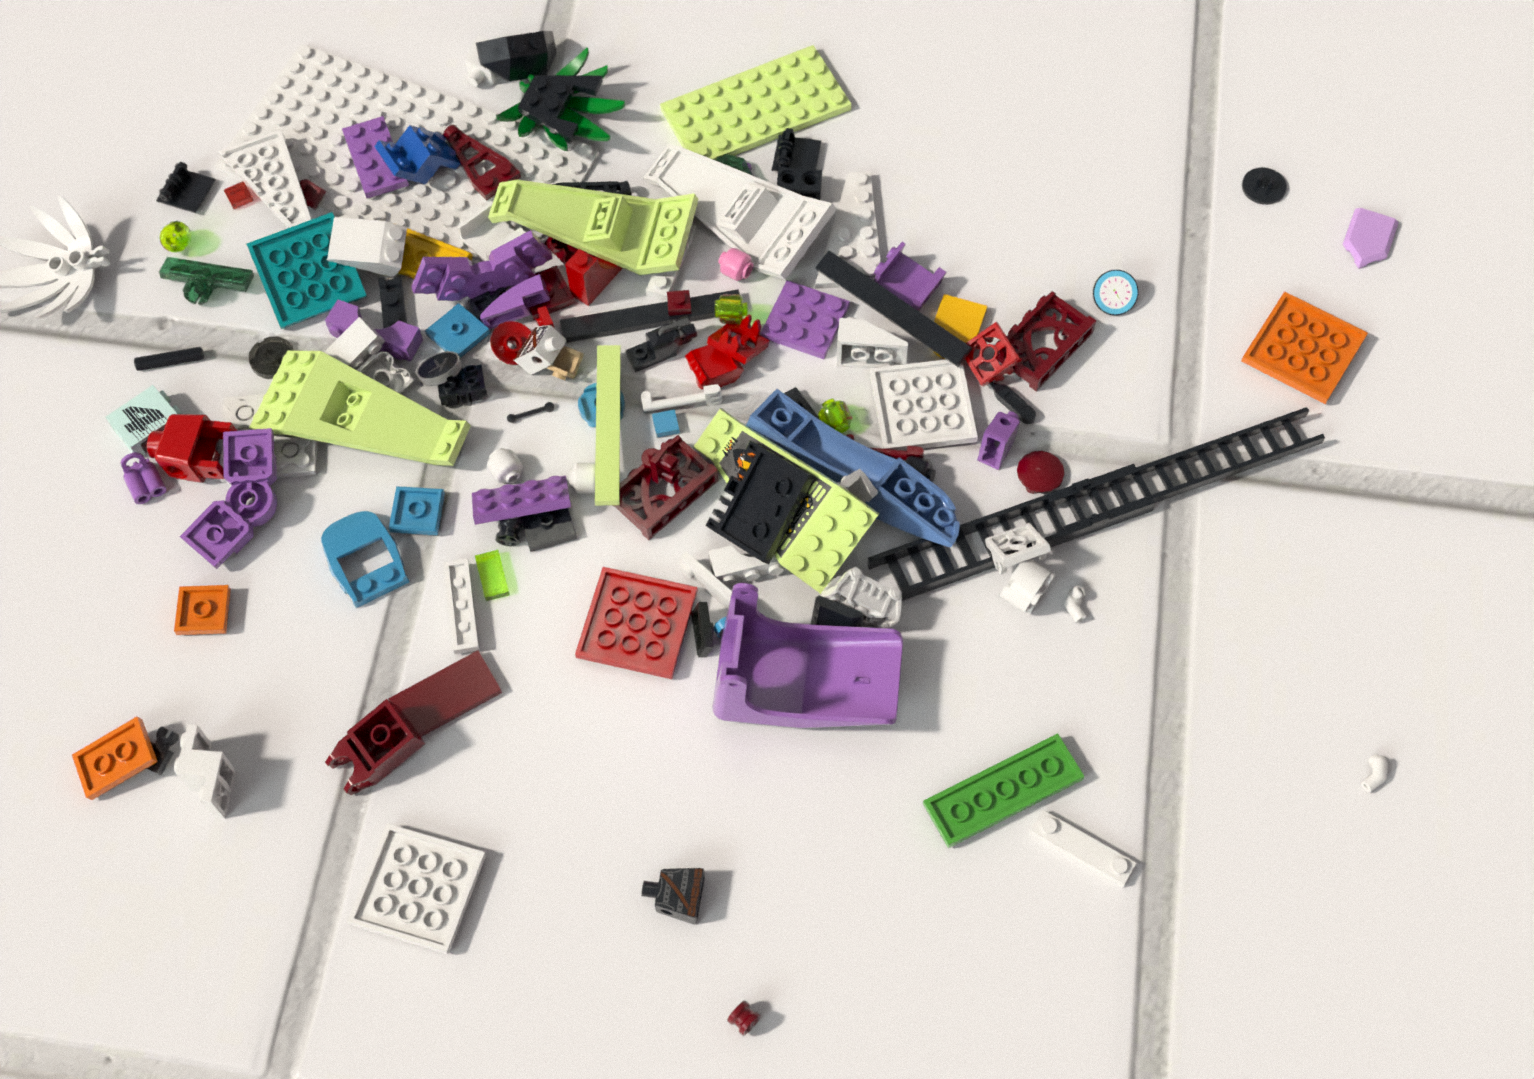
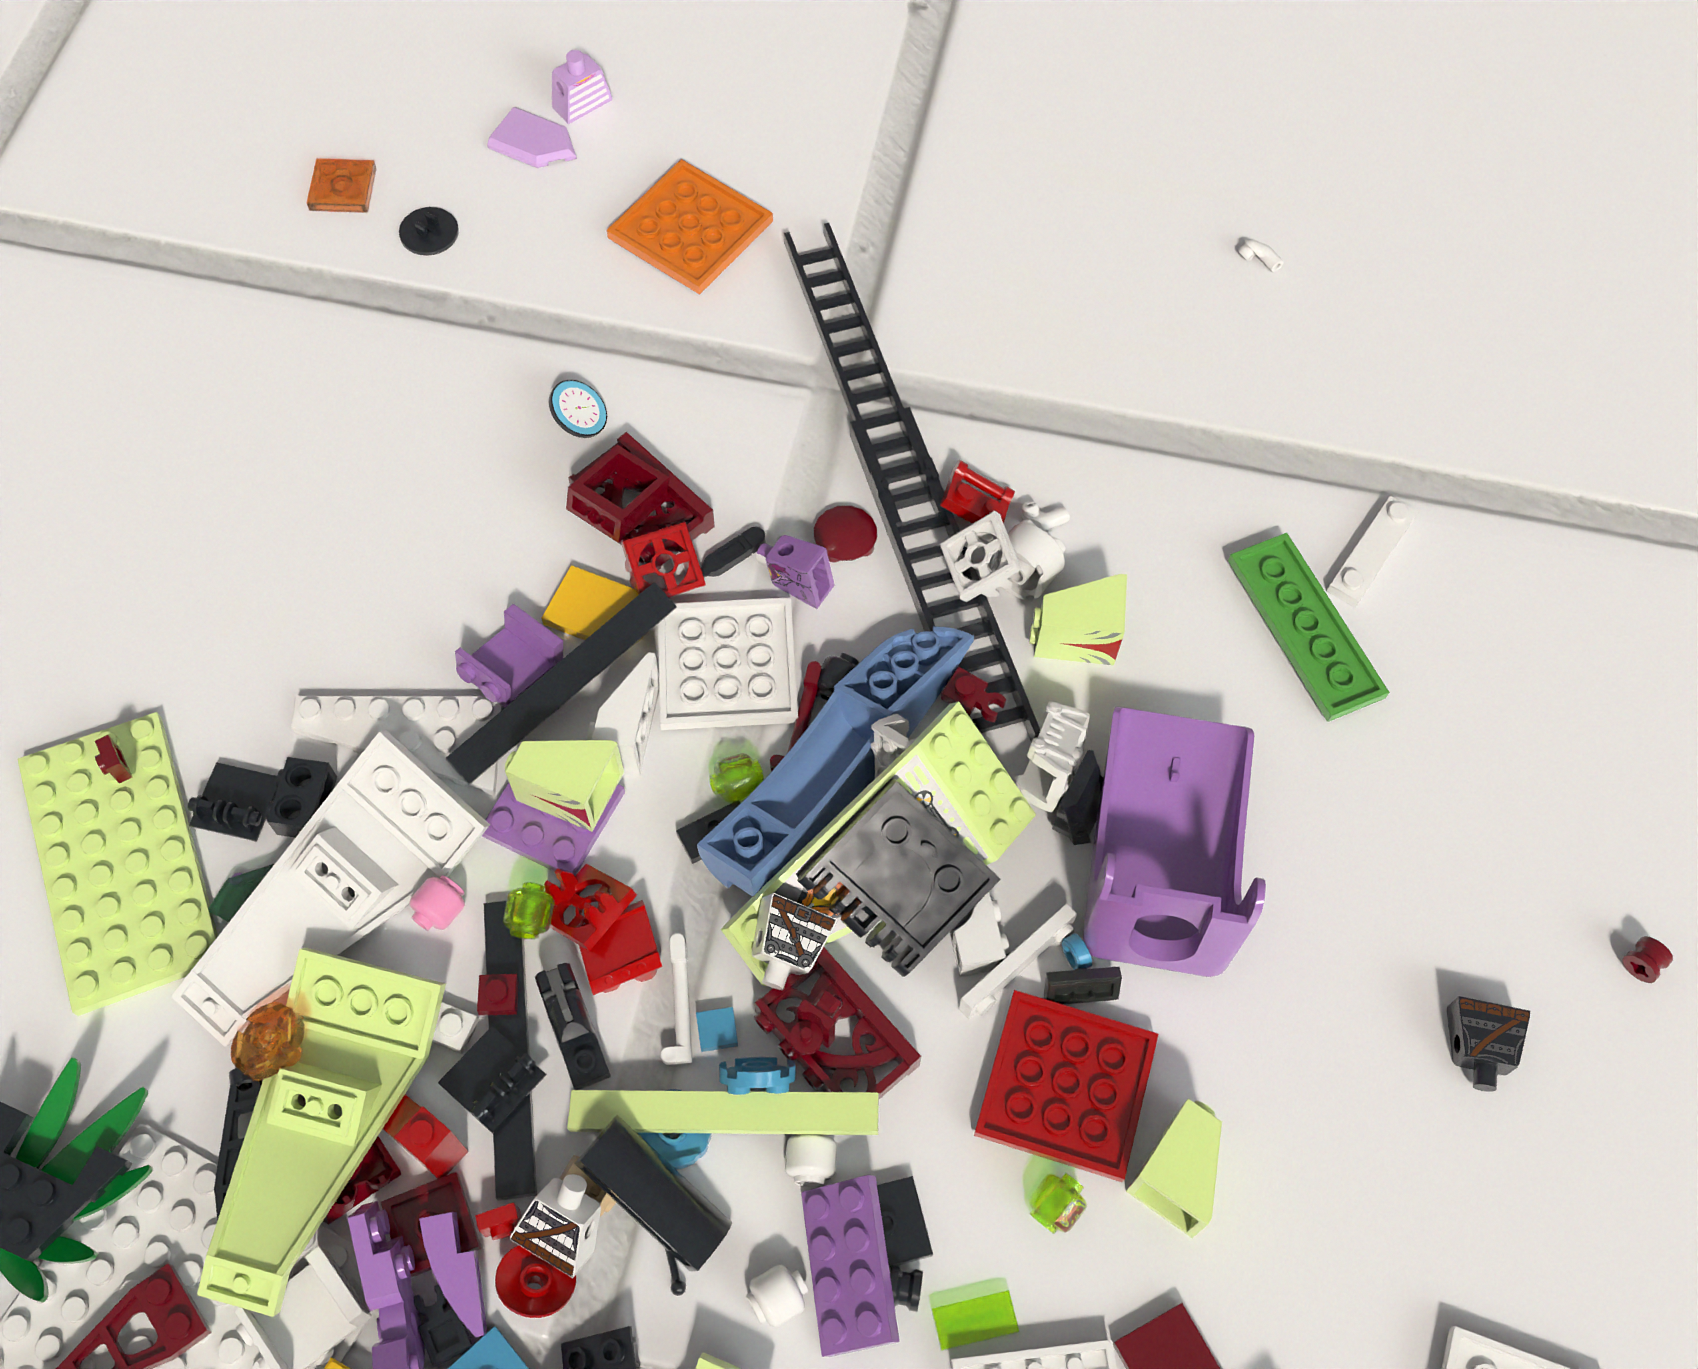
camera: 90 degrees left, 0 degrees up
none -> dark red plate [95,735,133,784]
none -> clear orange plate [231,1002,305,1081]
none -> clear orange plate [306,158,377,213]
none -> black hinge [438,1026,547,1133]
none -> yellowish green slope [505,740,624,832]
none -> lavender torso [552,50,612,124]
none -> dark red window [566,445,669,543]
none -> black brick [574,1115,732,1271]
none -> dark azure plate [719,1057,796,1095]
none -> torso [752,893,837,990]
none -> red plate [940,460,1015,524]
none -> dark red plate [941,667,1007,722]
none -> clear neon green head [1028,1172,1087,1234]
none -> yellowish green slope [1029,574,1127,665]
none -> yellowish green slope [1126,1099,1222,1238]

